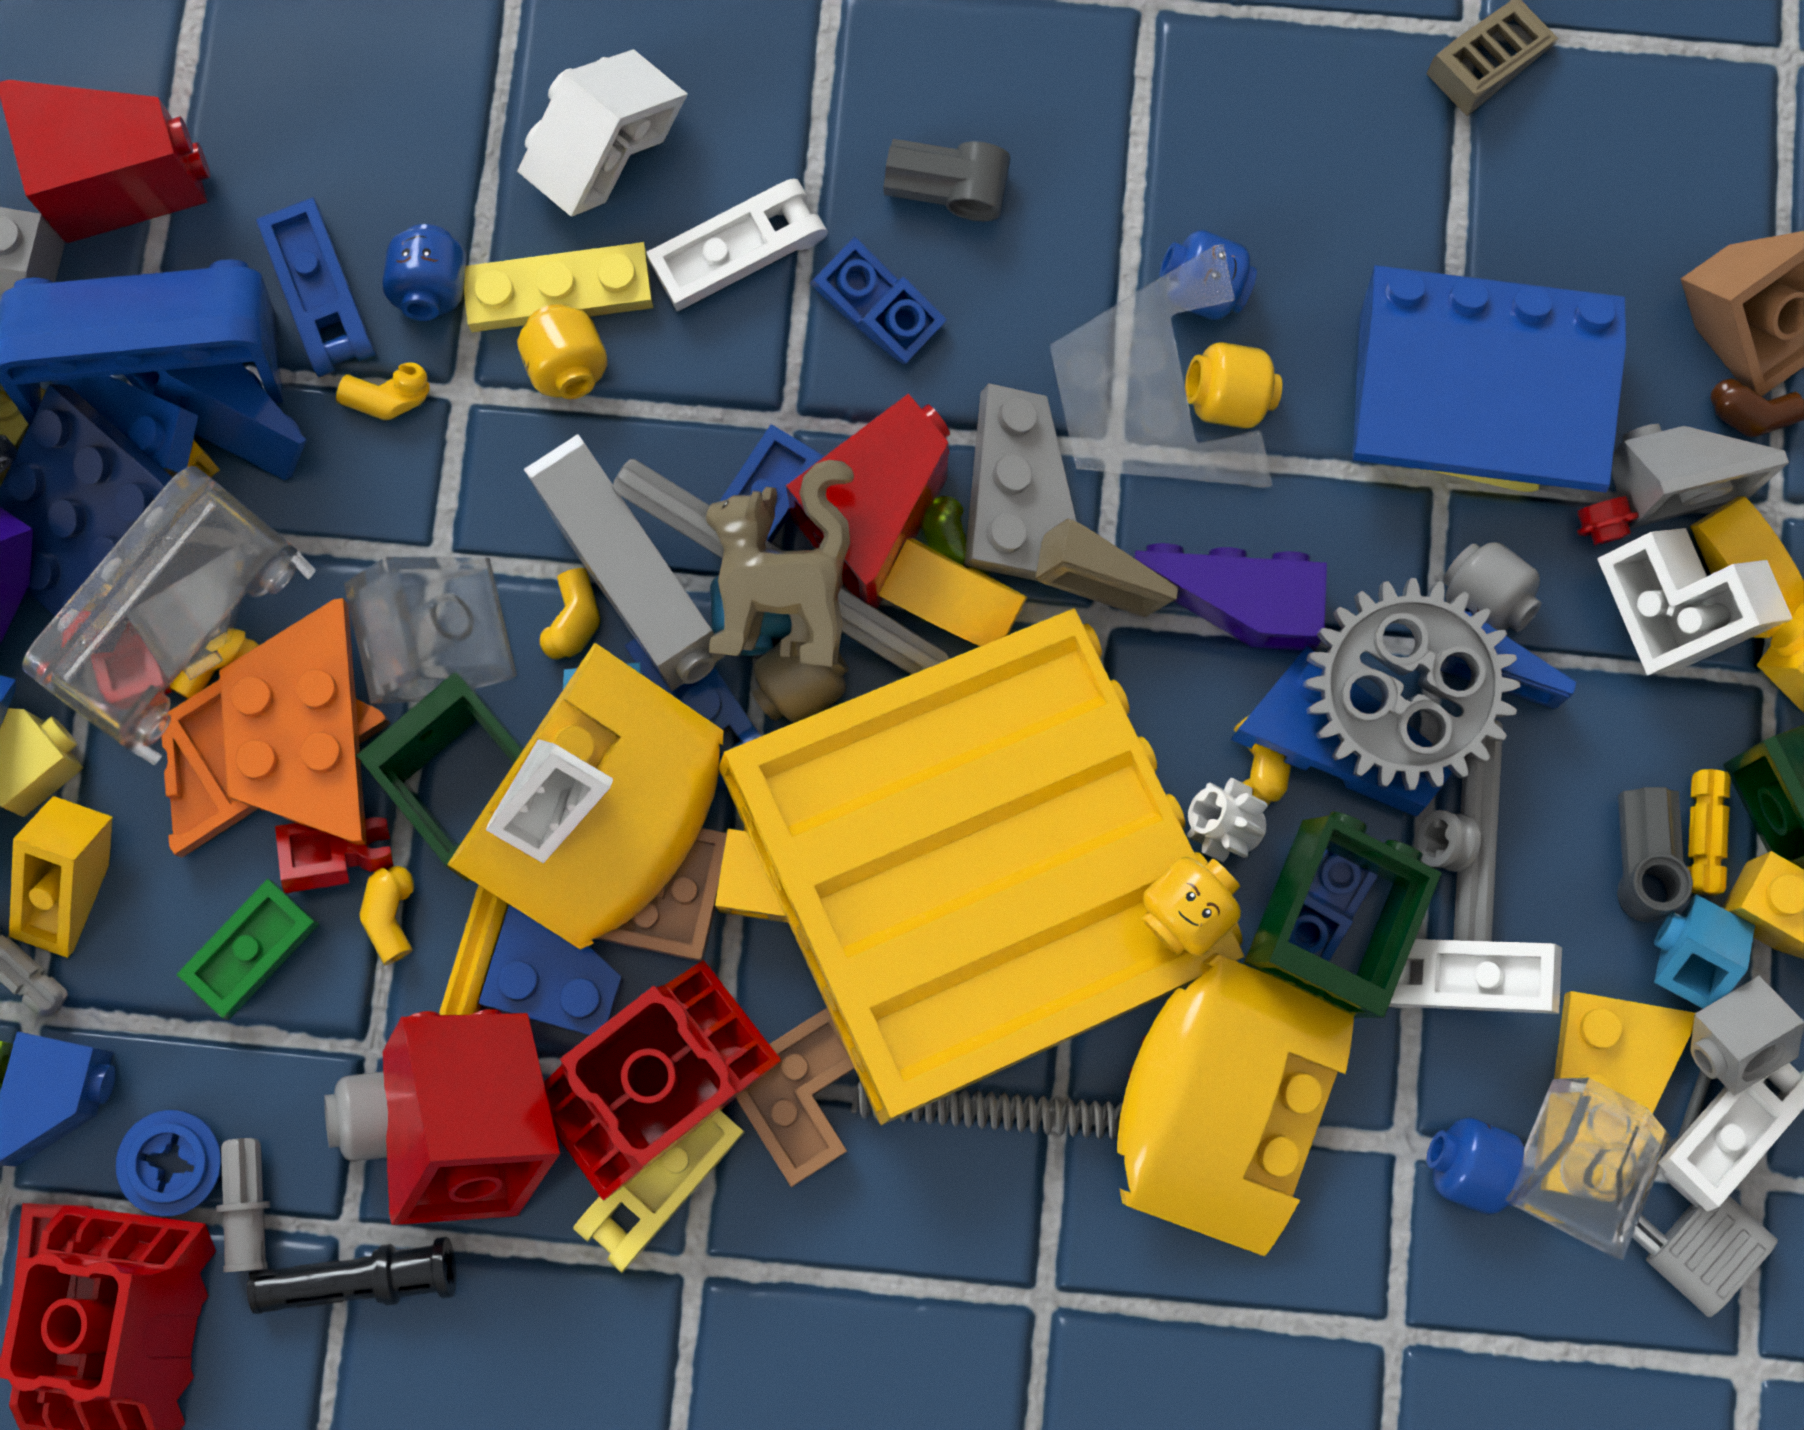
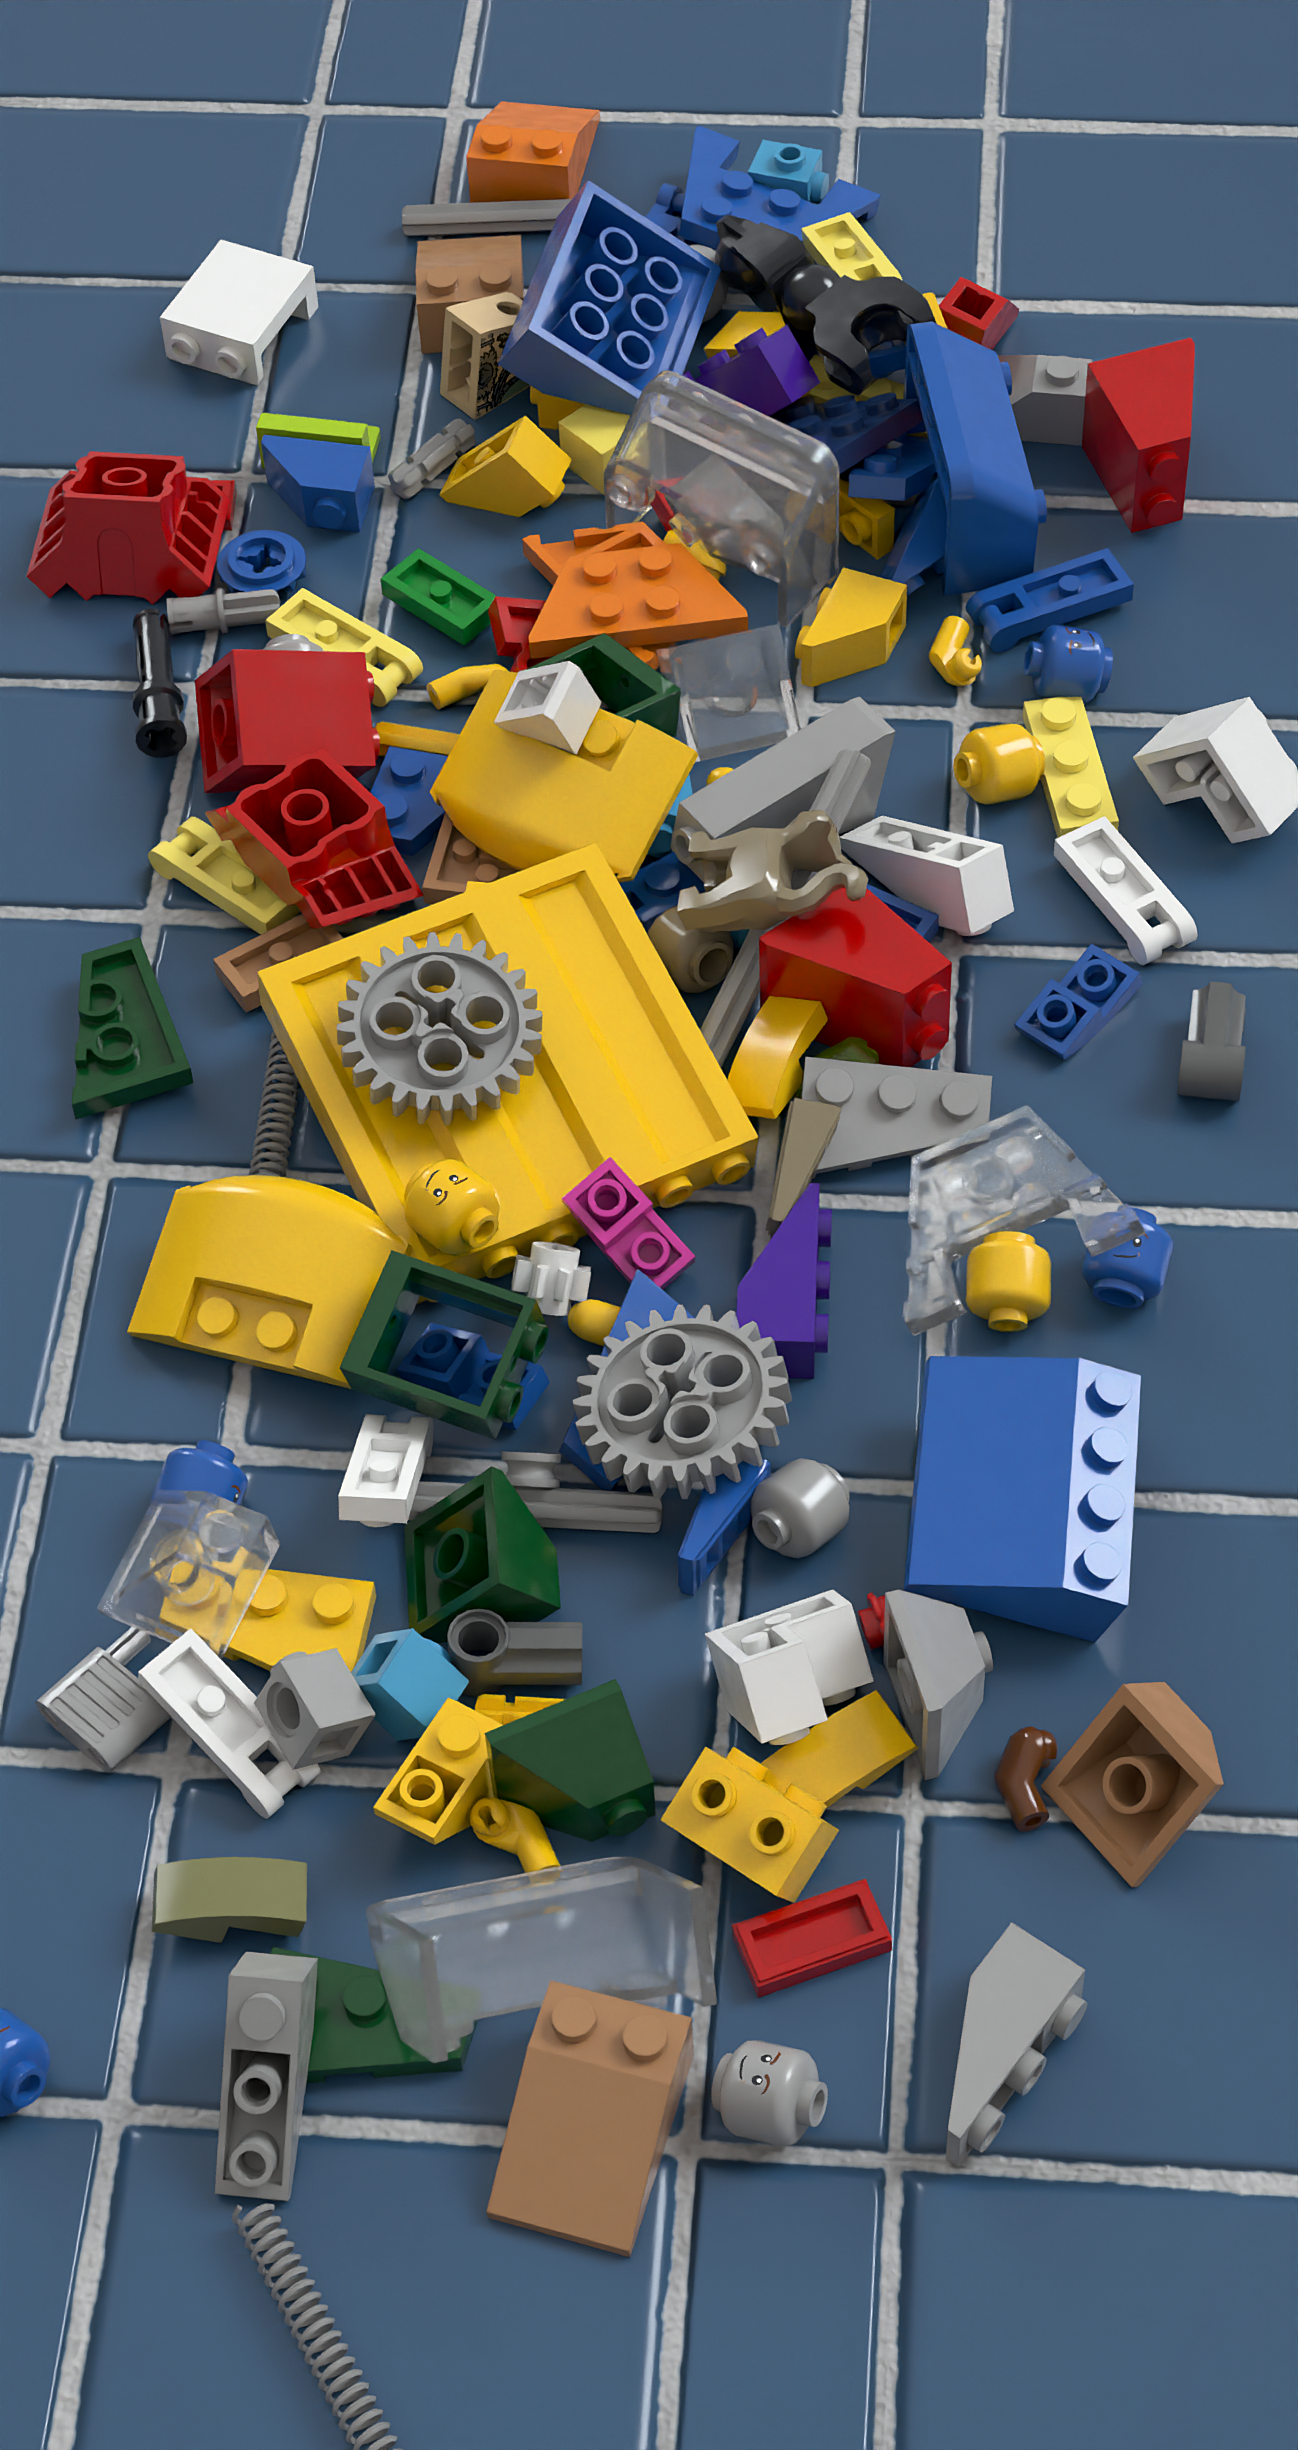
camera: 90 degrees right, 25 degrees down
none -> dark green wing [72,937,194,1120]
none -> light yellow plate [265,588,423,707]
none -> light grey gear [336,932,543,1125]
none -> dark green slope [404,1466,561,1643]
none -> dark pink slope [562,1157,696,1290]
none -> yellow slope [795,567,907,687]
none -> white slope [840,816,1014,936]

